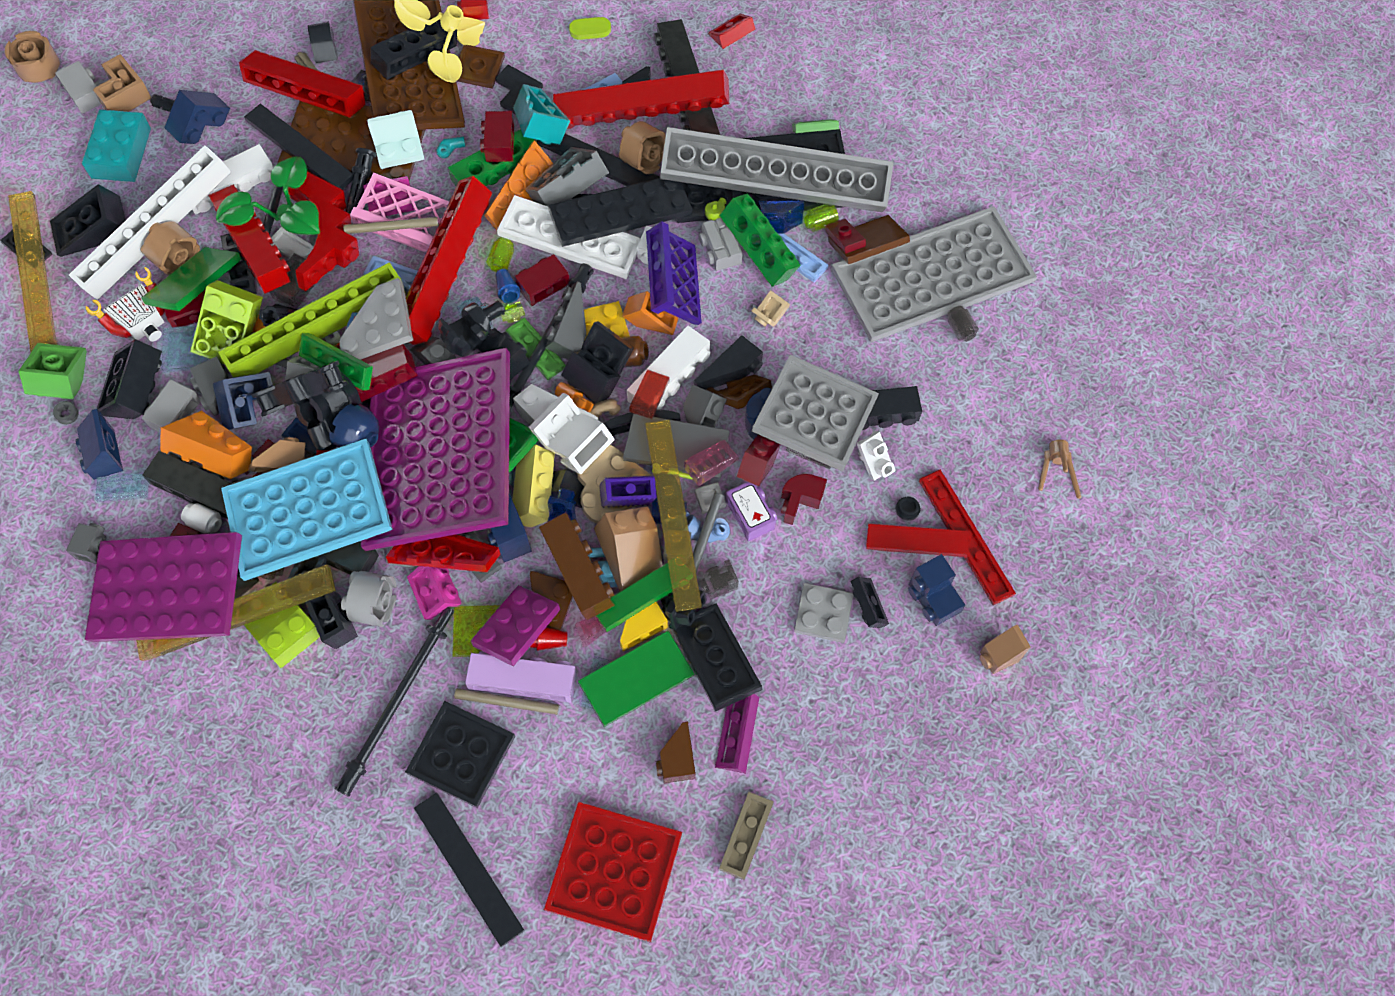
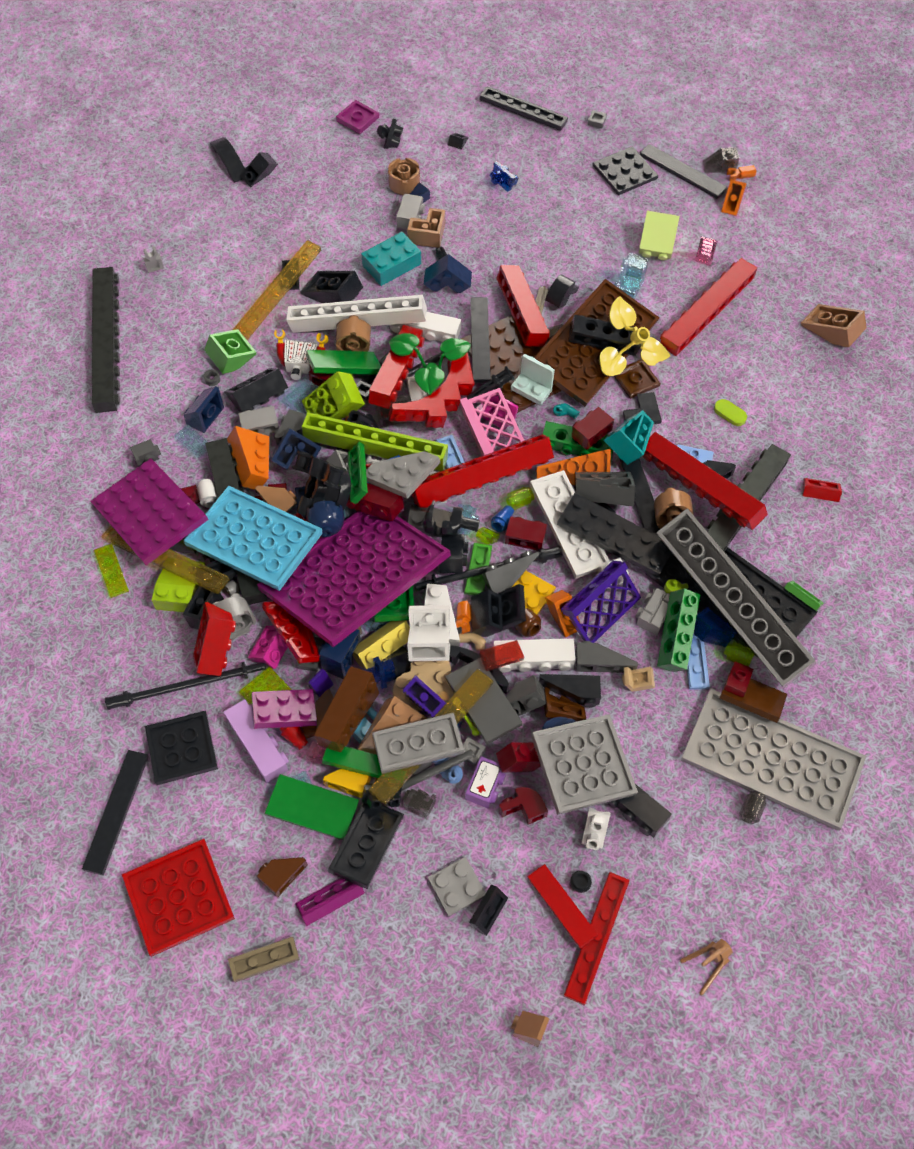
camera: 50 degrees right, 5 degrees down
dark tan bar [344,217,438,234] -> none
dark tan bar [454,688,560,715] -> none
clear pink slope [684,440,739,486] -> none
dark blue brick [908,554,965,626] -> none
none -> clear neon green tile [94,543,129,598]
none -> red slope [193,602,236,676]
none -> light grey hinge [224,581,240,596]
none -> dark purple slope [308,669,334,697]
none -> light grey tile [372,713,464,774]
none -> dark blue slope [410,182,430,203]
none -> dark grey slope [575,641,638,673]

